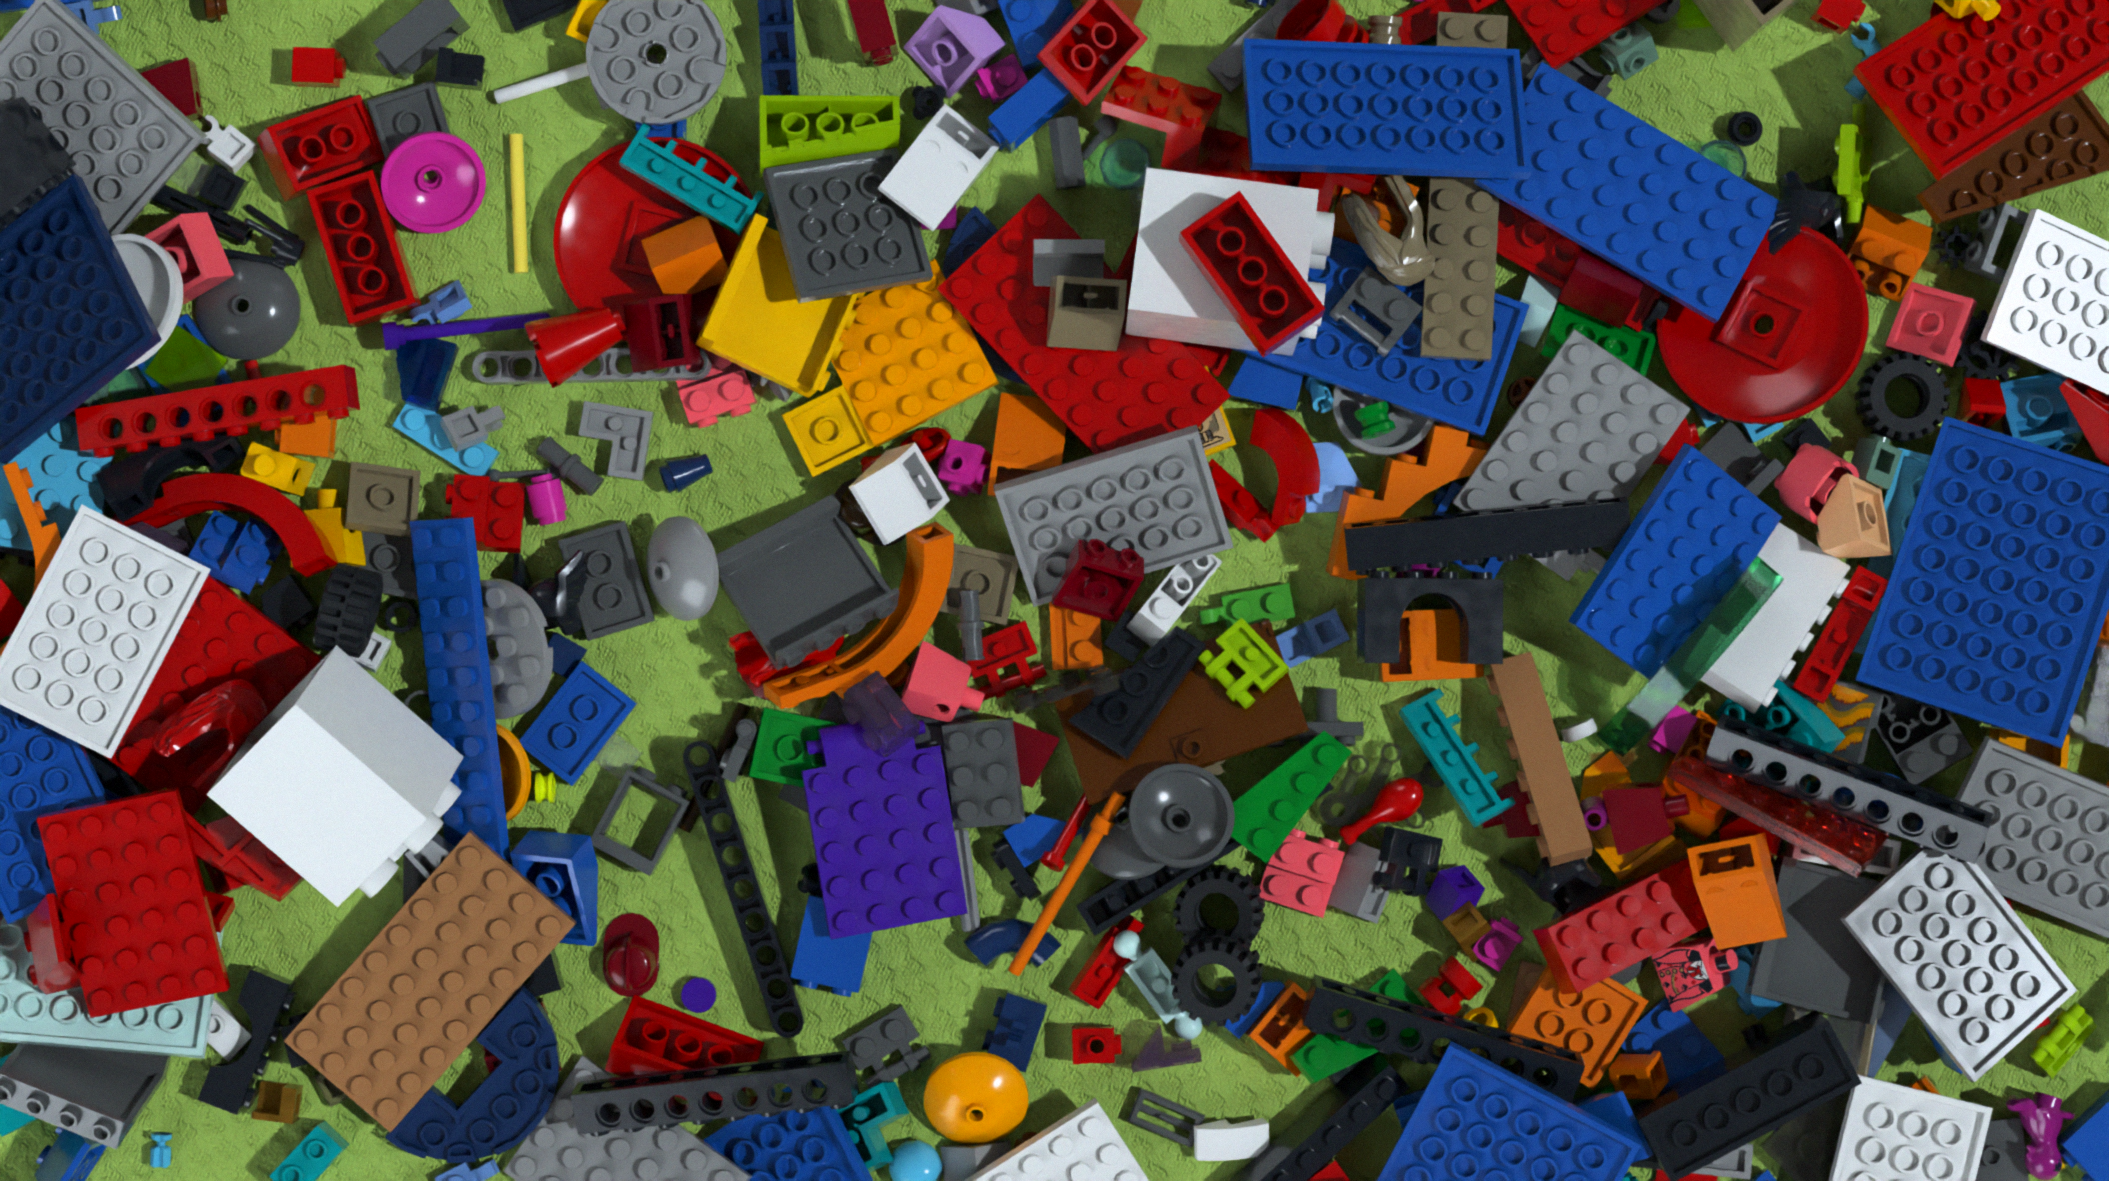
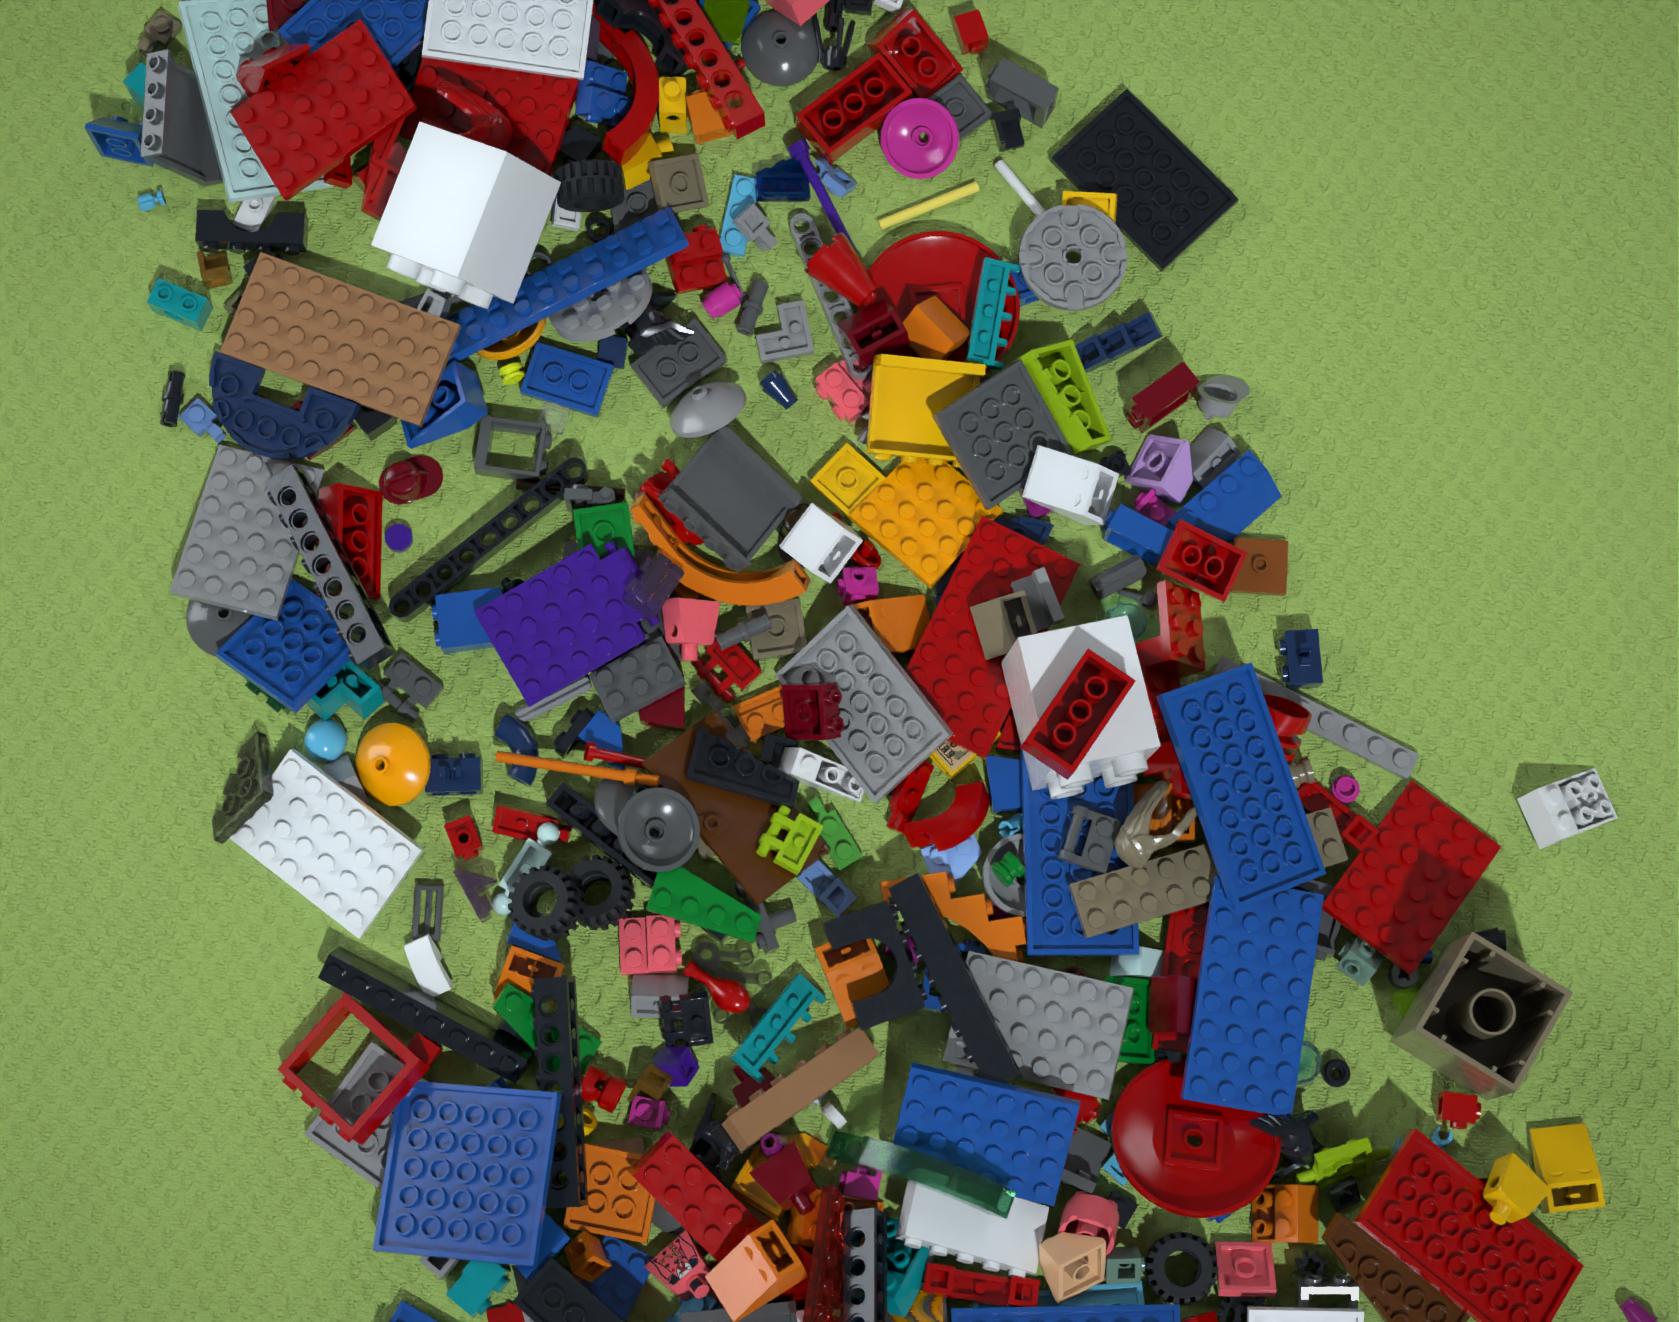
camera: 65 degrees right, 10 degrees down
none -> black plate [1326,1175,1362,1212]

